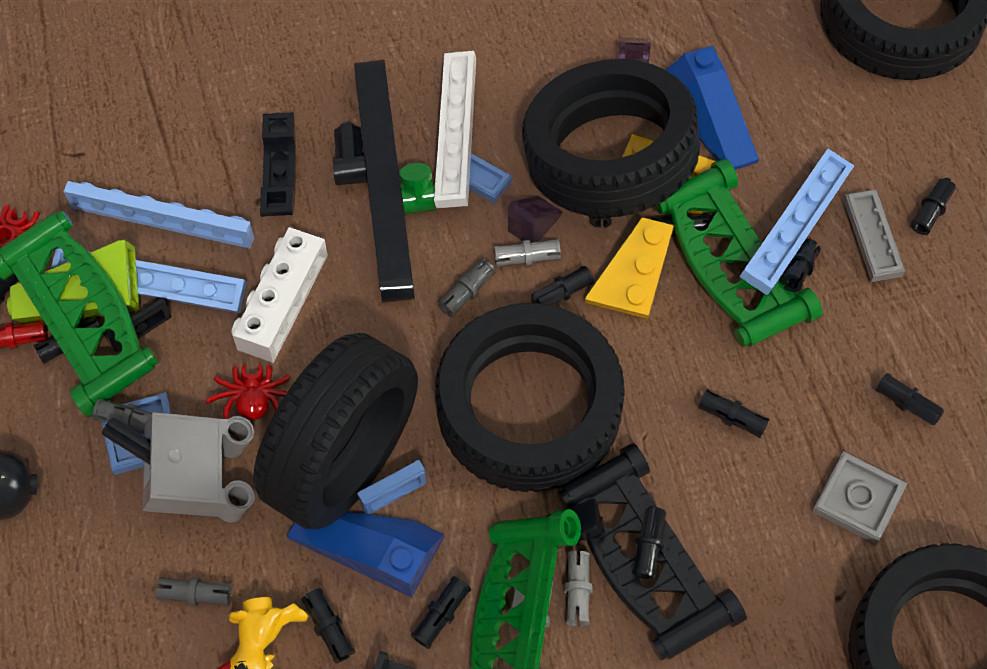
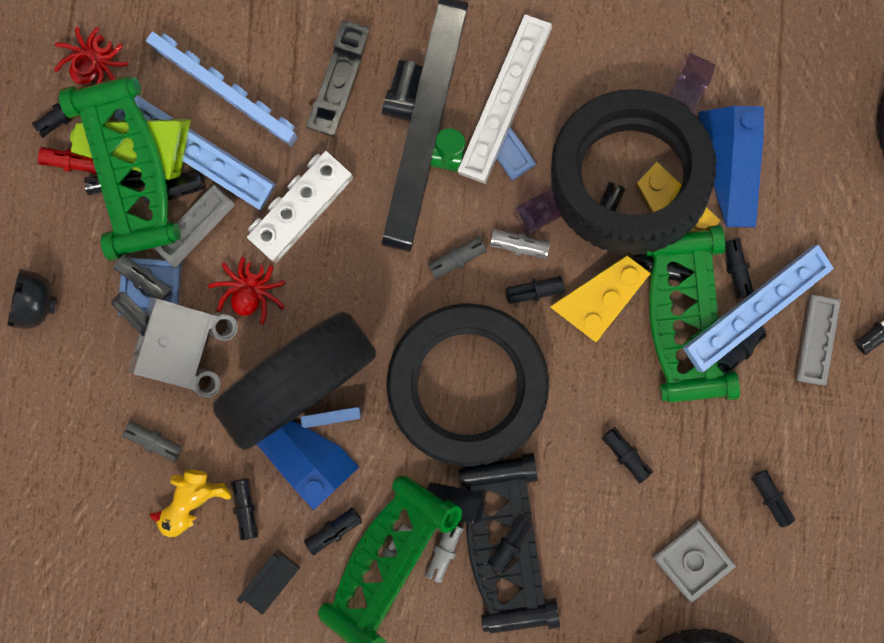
camera: 20 degrees right, 25 degrees up
none -> light grey plate [154,184,235,268]
none -> black pin [725,238,754,299]

